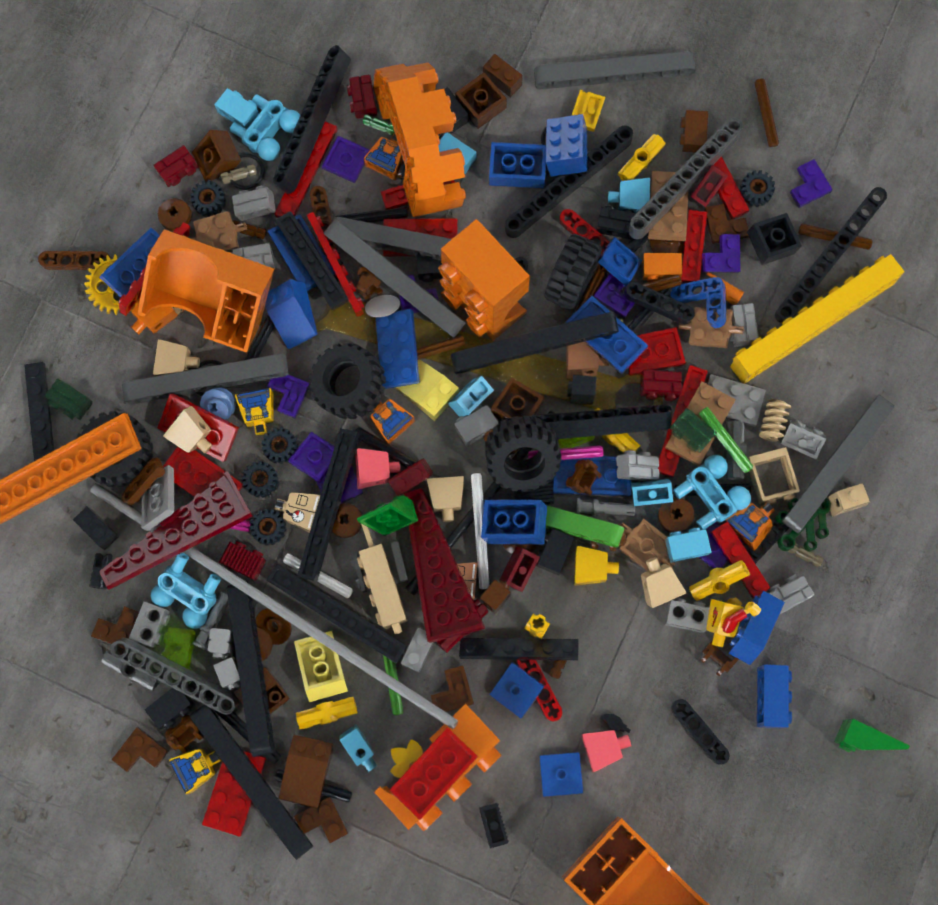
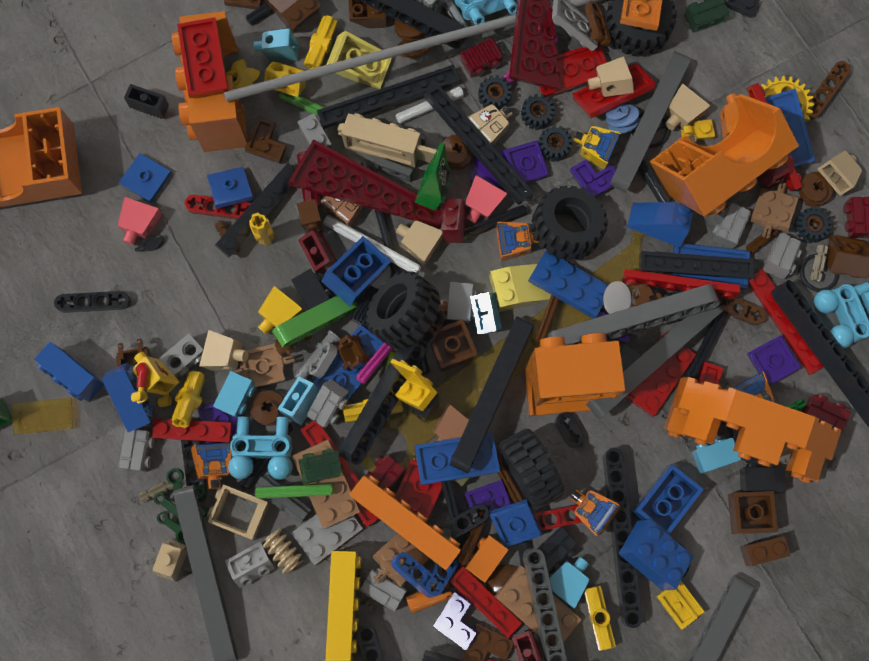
camera: 120 degrees right, 0 degrees up
none -> clear yellow piece [12,397,74,435]
none -> yellow brick [264,61,306,97]
none -> light grey beam [309,342,337,378]
none -> orange brick [349,475,462,570]
none -> yellow bracket [390,359,437,411]
none -> torso [570,490,622,536]
none -> yellow plate [681,119,715,141]
none -> tan torso [817,151,862,196]

